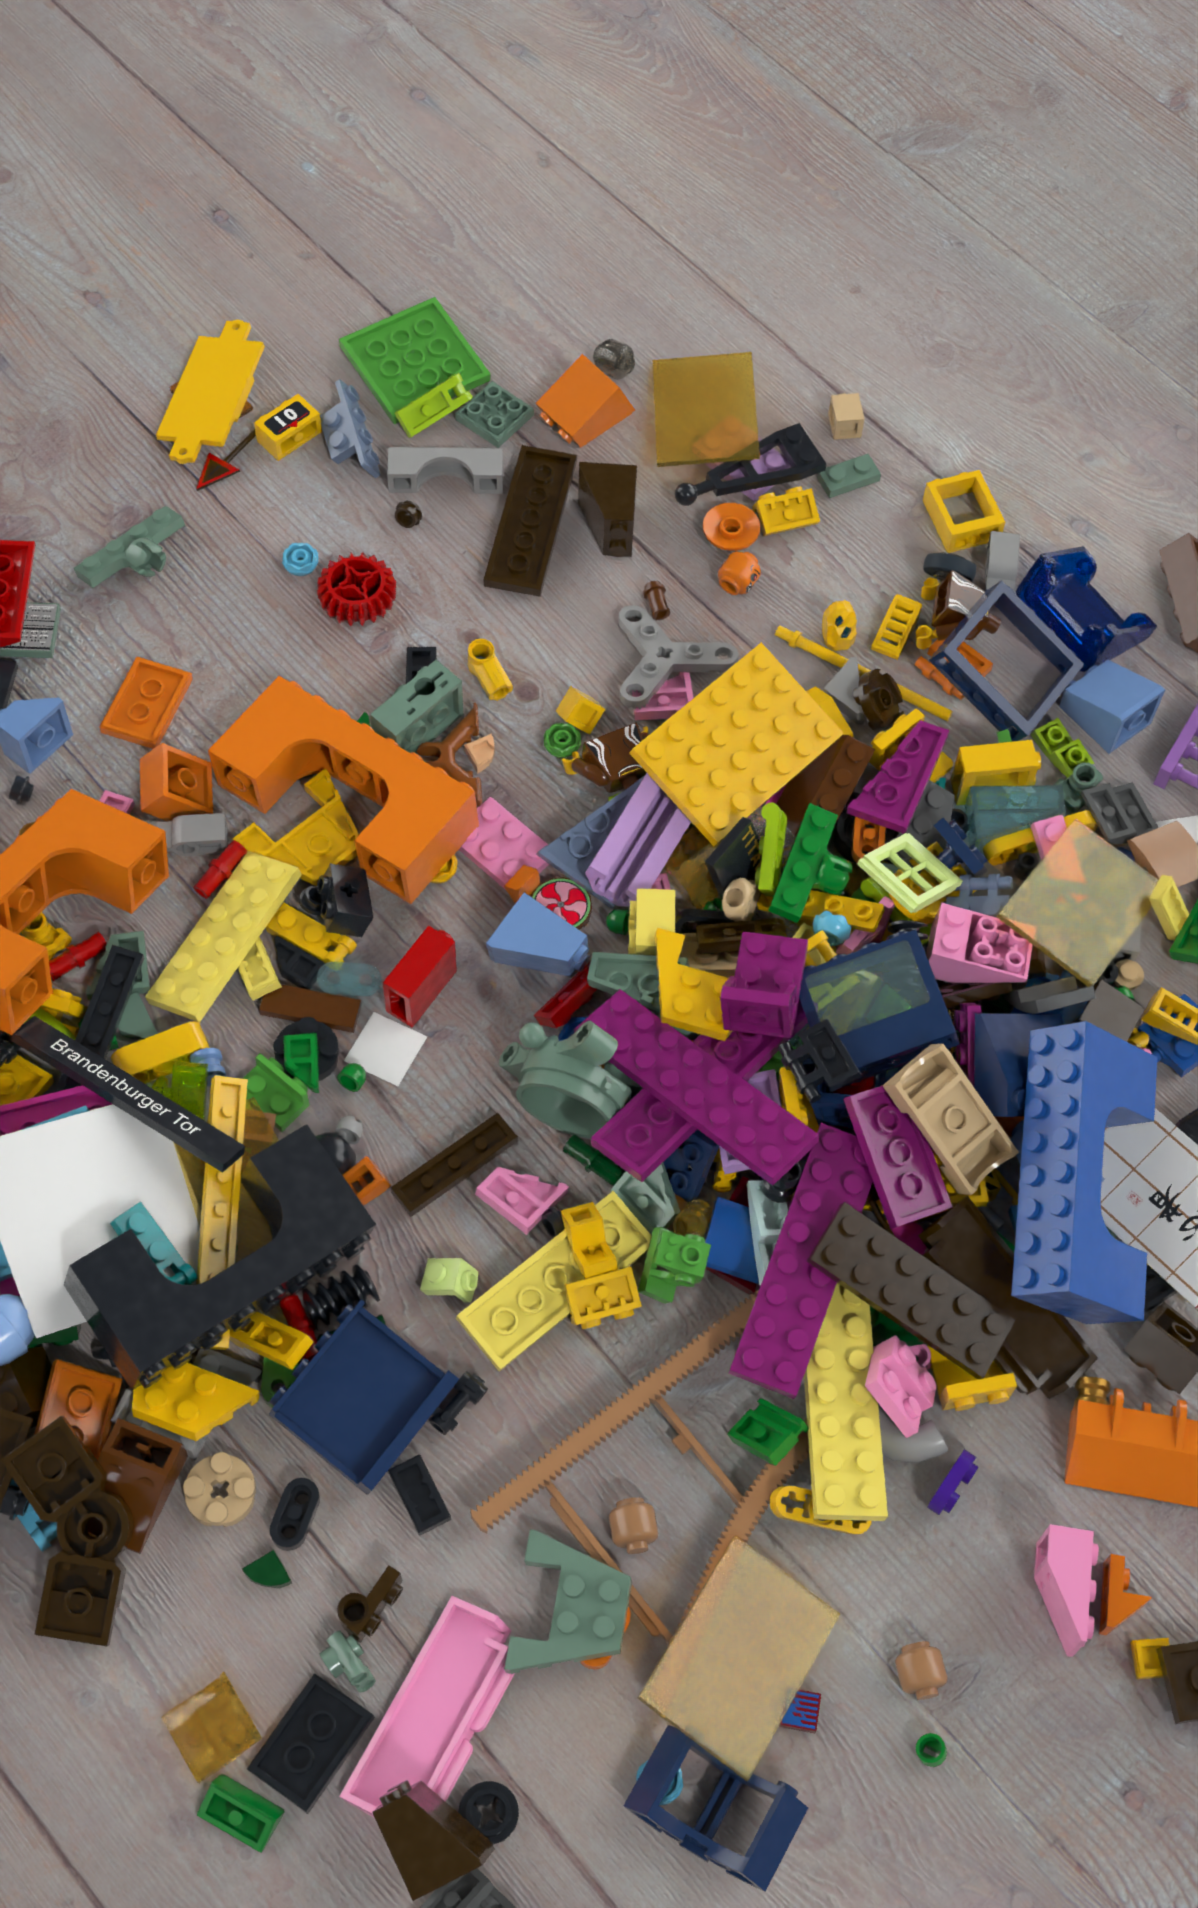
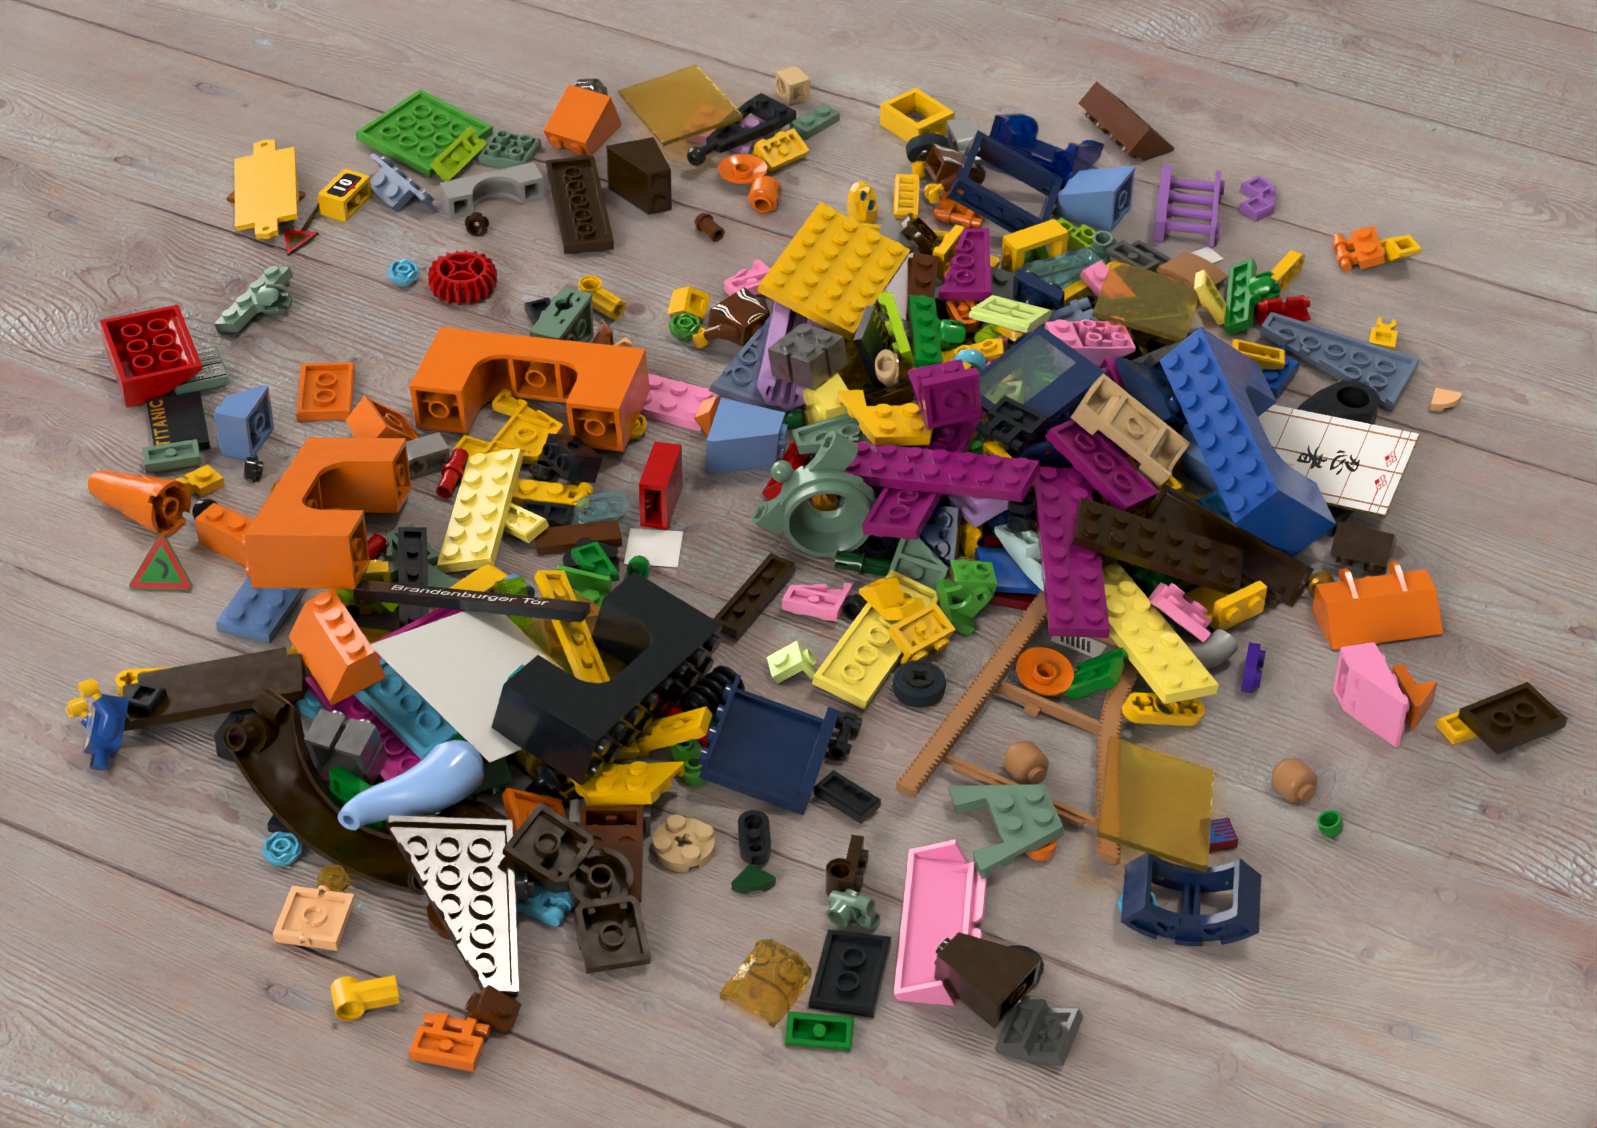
camera: 20 degrees left, 20 degrees down
light grey piece [619,605,739,709] -> none
none -> flat silver piece [768,323,848,390]
none -> black wheel [893,661,946,708]
none -> orange dish [1016,647,1074,696]

